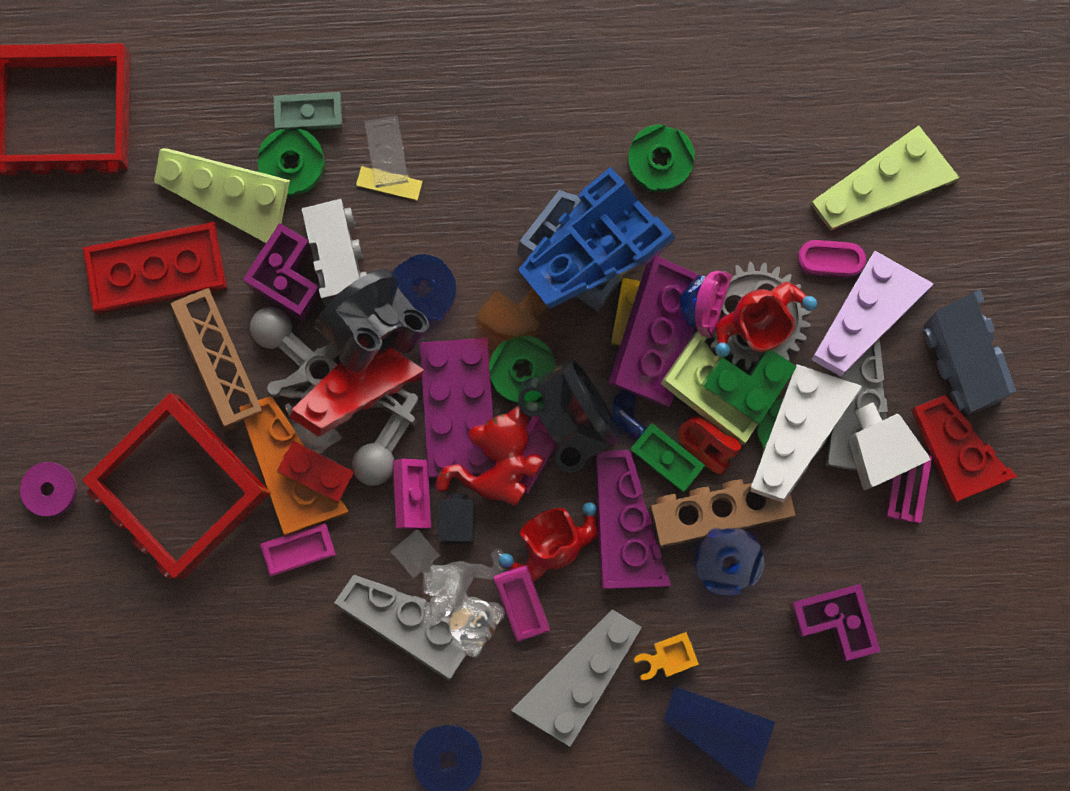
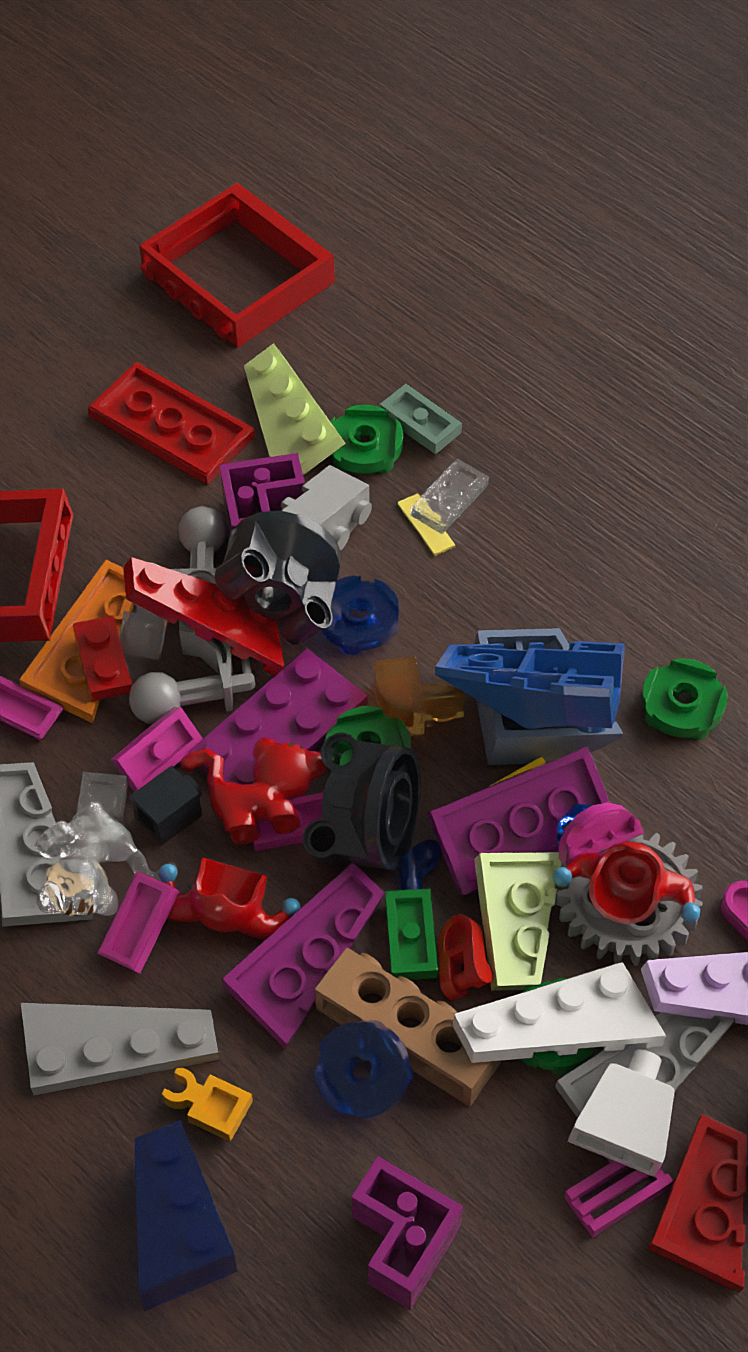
camera: 45 degrees right, 25 degrees down
medium nougat fence [170,288,262,433] -> none
green plate [701,350,797,424] -> none

